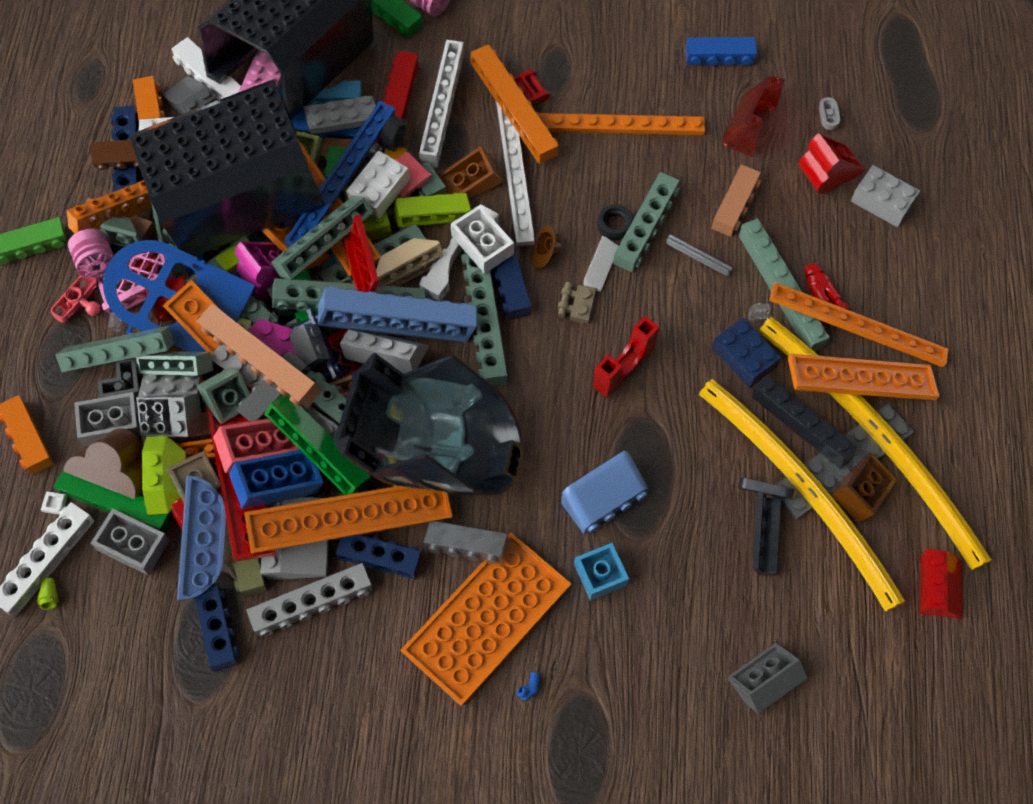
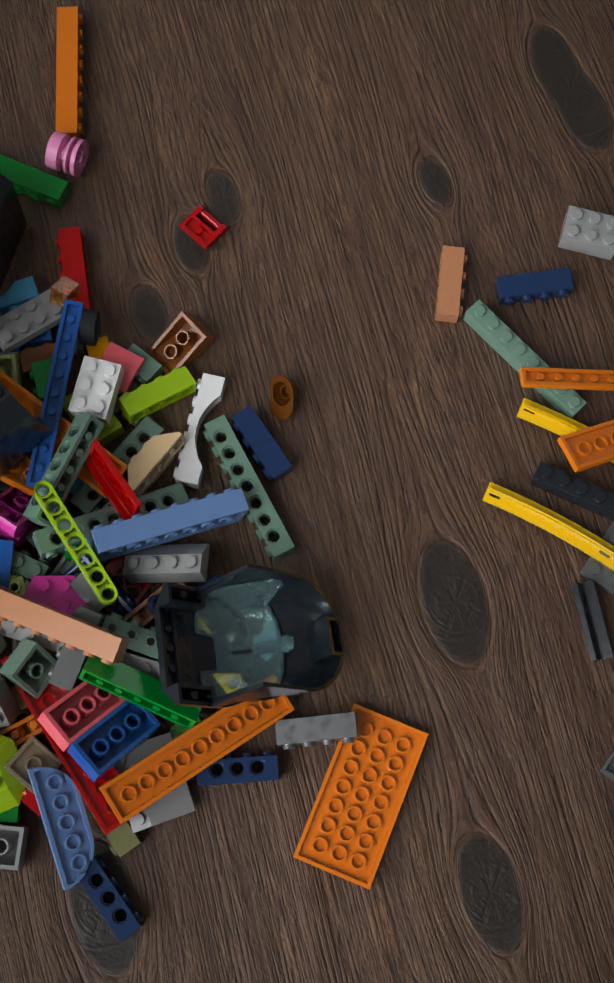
camera: 20 degrees left, 10 degrees up
light grey brick [246,563,372,637] -> none
white brick [419,40,464,168] -> none
white brick [451,205,514,274] -> none
orange brick [470,44,559,164] -> none
white plate [496,101,535,246] -> none
blue arm [517,672,541,700] -> none
orange plate [539,113,705,135] -> none
dark tan plate [557,282,596,324] -> none
medium blue windscreen [561,451,649,534] -> none
dark azure brick [574,543,629,601] -> none
white slope [583,236,619,292] -> none
red arch [592,316,660,398] -> none
black tyre [598,204,632,240] -> none
sand green brick [613,172,680,273] -> none
dark grey axle [666,234,732,276] -> none
blue brick [685,37,757,65] -> none
dark blue brick [712,318,781,388] -> none
clear red windscreen [722,76,785,157] -> none
black beam [738,478,796,500] -> none
clear plate [748,303,771,321] -> none
red brick [798,133,866,194] -> none
red piece [803,263,852,325] -> none
light grey plate [819,97,840,130] -> none
none -> lime beam [34,480,118,605]
none -> clear orange brick [49,275,80,308]
none -> dark blue brick [494,267,574,306]

